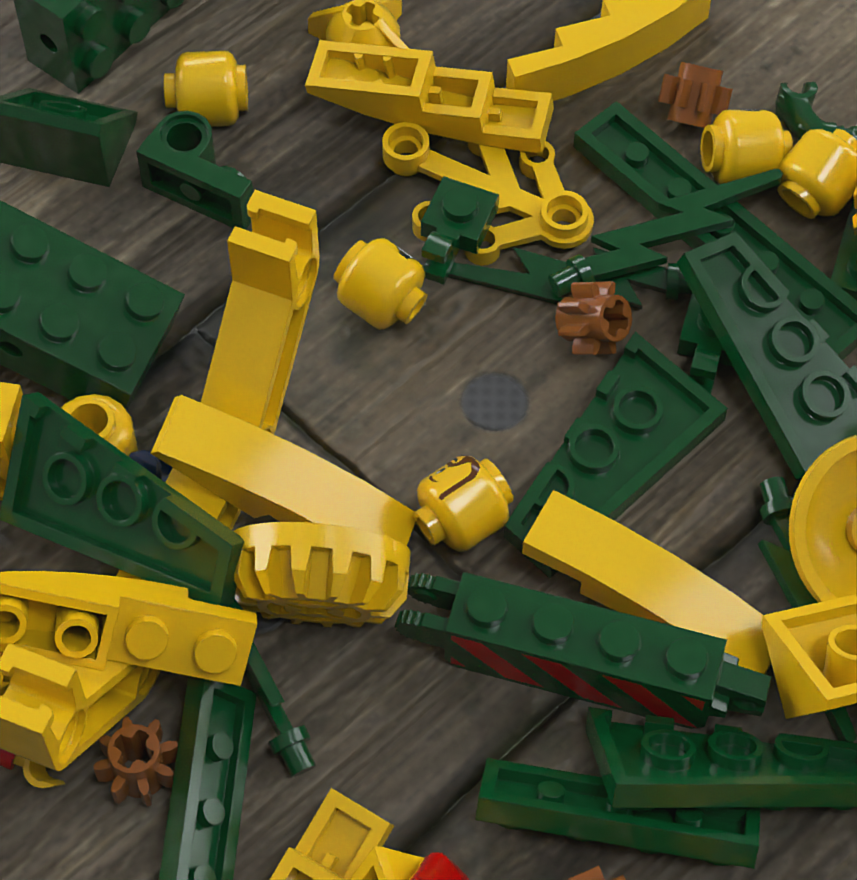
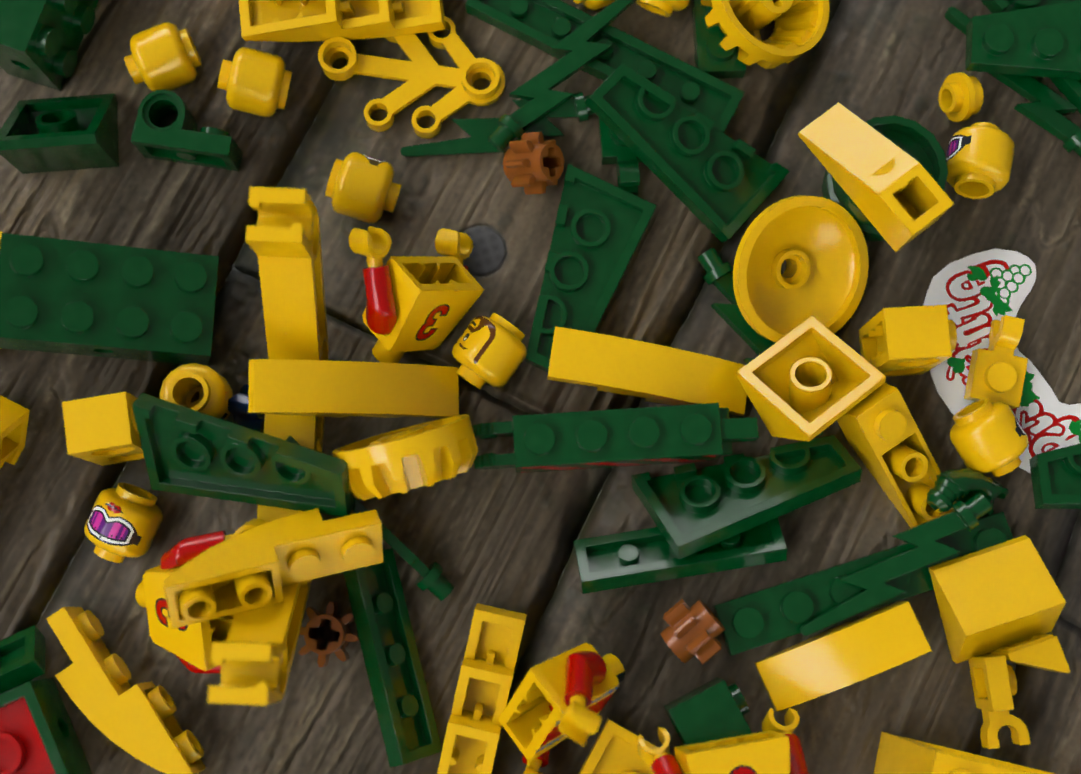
camera: 20 degrees left, 20 degrees up
dark green plate [421,176,499,285] -> none
none -> yellow head [217,47,292,117]
none -> yellow torso [348,226,485,363]

